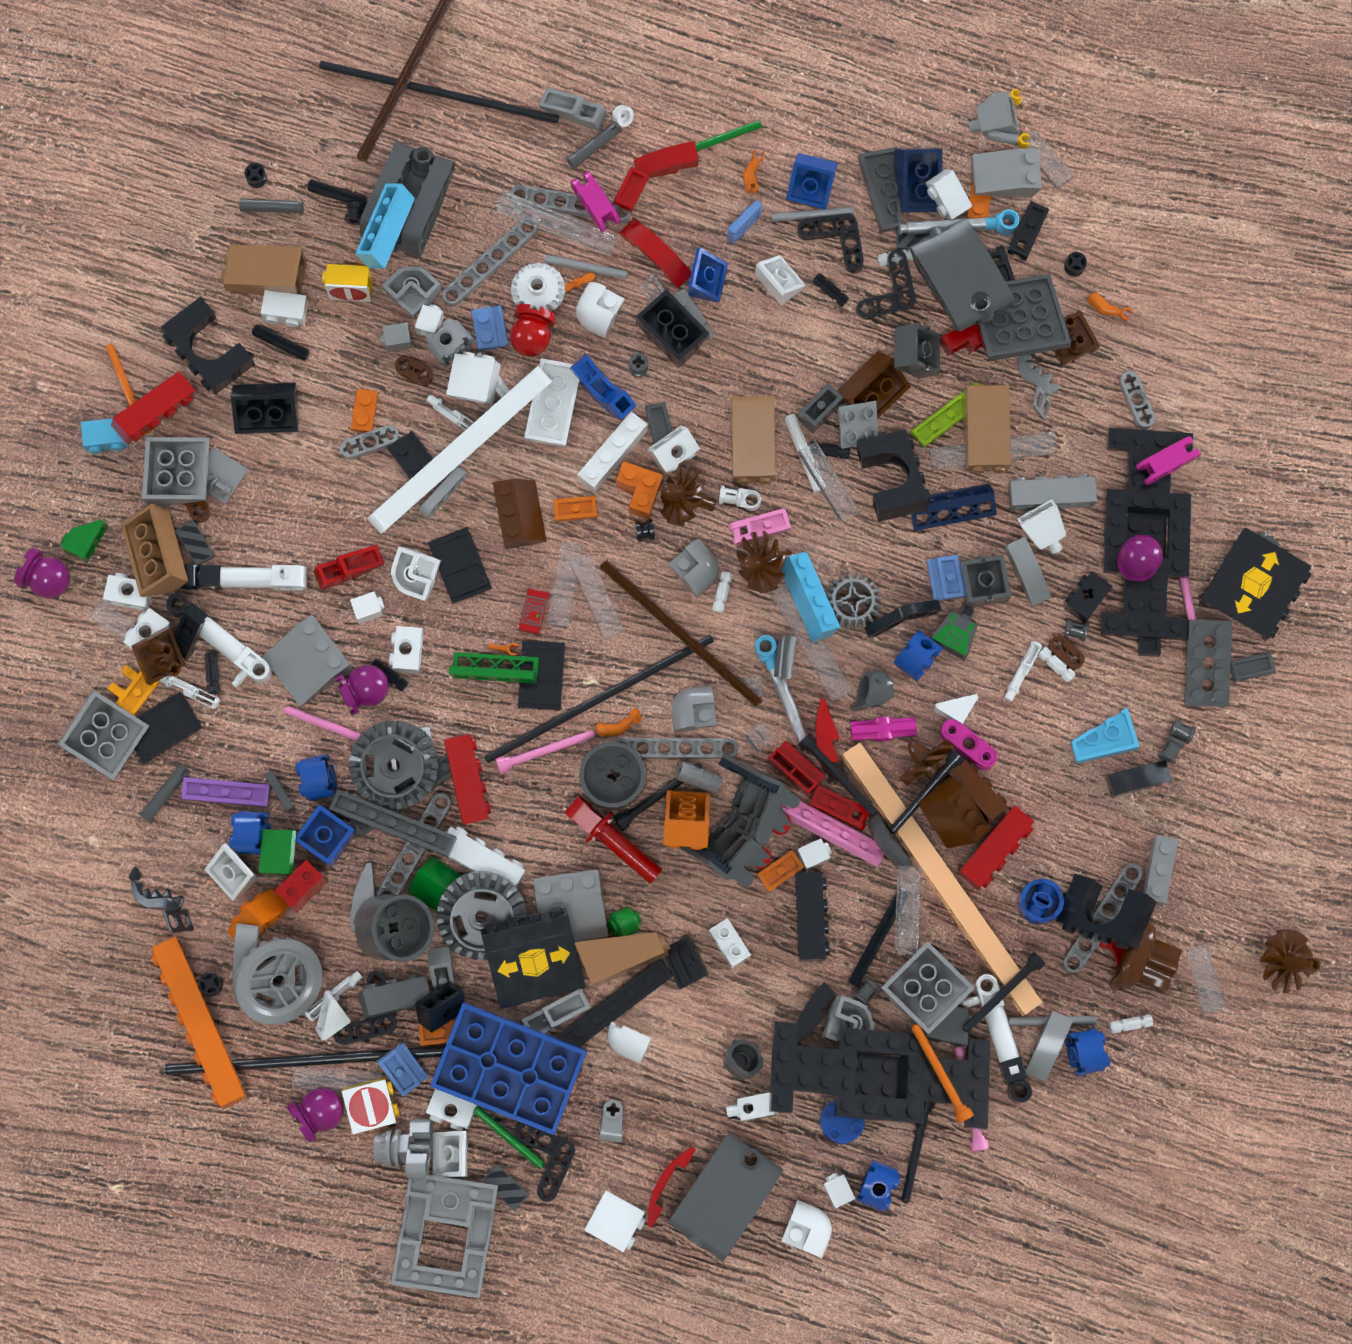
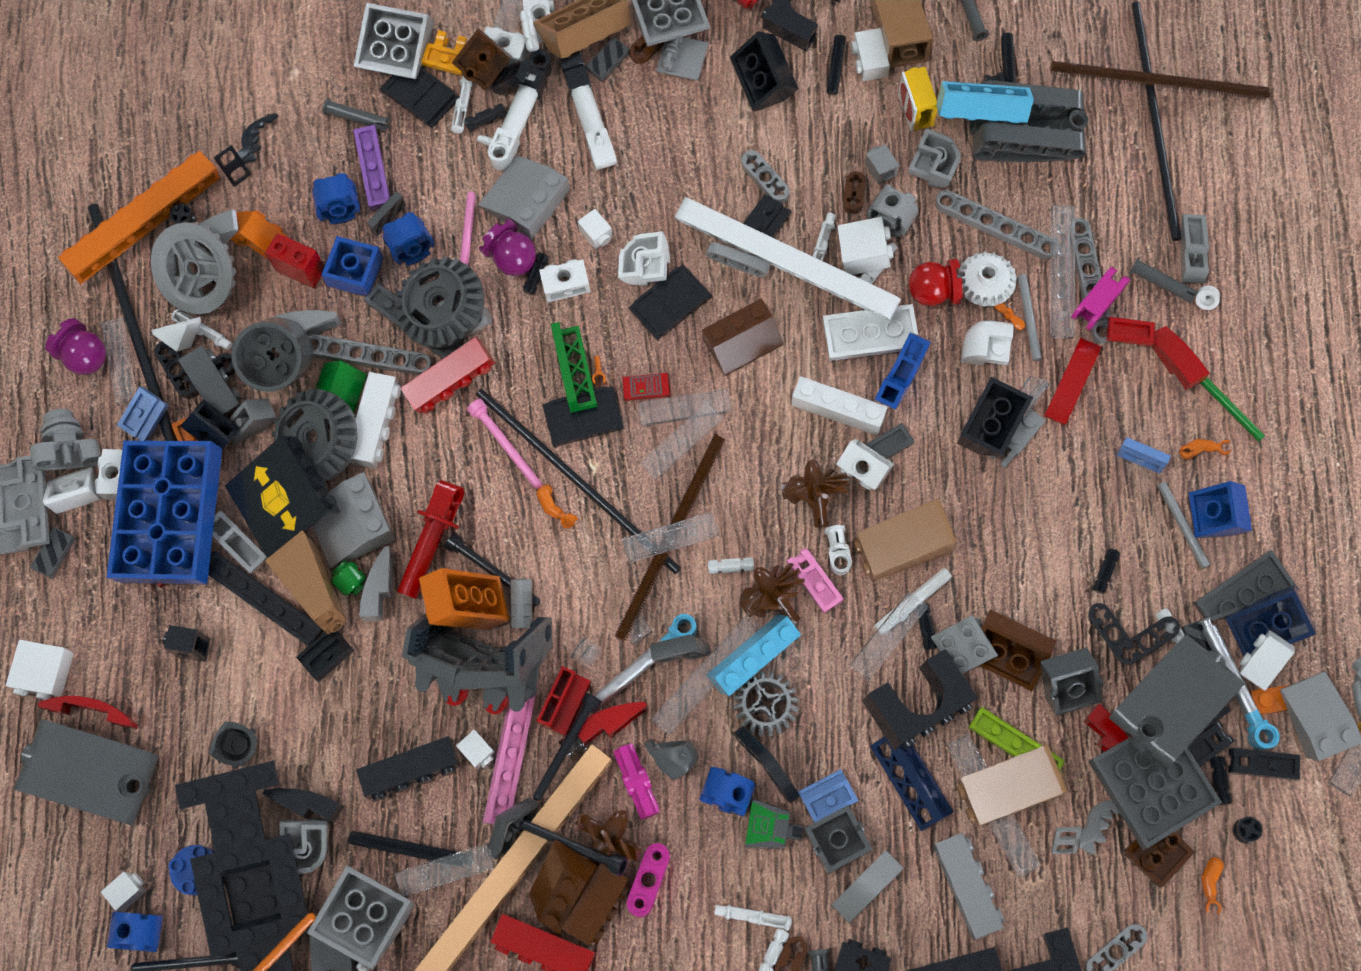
camera: 80 degrees right, 5 degrees down
white slope [204,843,258,901] -> none
green slope [259,829,296,877] -> none
red slope [313,545,384,590] -> none
dark grey plate [329,790,457,858] -> none
piece [342,1077,400,1134] -> none
orange plate [350,389,378,433] -> none
white brick [415,304,444,337] -> none
medium blue plate [471,305,508,352] -> none
green piece [473,1106,545,1169] -> none
black beam [515,1123,575,1202] -> none
orange plate [553,496,597,522] -> none
dark grey brick [579,742,647,809] -> none
light grey piece [600,1099,623,1143] -> none
white brick [607,1022,651,1064] -> none
light grey beam [613,738,738,759] -> none
orange brick [616,461,663,520] -> none
dark grey bush [629,353,648,377] -> none
black wheel [635,519,655,542] -> none
light grey brick [669,539,720,598] -> none
light grey brick [671,685,717,733] -> none
blue slope [688,247,728,302] -> none
white brick [708,918,751,969] -> none
white torso [726,1092,780,1122] -> none
white slope [755,255,806,306] -> none
orange plate [757,850,805,893] -> none
white brick [781,1200,832,1258] -> none
black beam [797,214,864,274] -> none
dark grey brick [798,383,843,433] -> none
red plate [809,785,871,831] -> none
dark grey bush [852,978,881,1006] -> none
white slope [933,694,978,724] -> none
white torso [1017,499,1066,554] -> none
none -> black brick [163,625,211,662]
none -> light grey slope [359,546,394,621]
none -> white axle [520,9,539,52]
none -> clear tile [622,512,719,563]
none -> black axle [1209,756,1232,805]

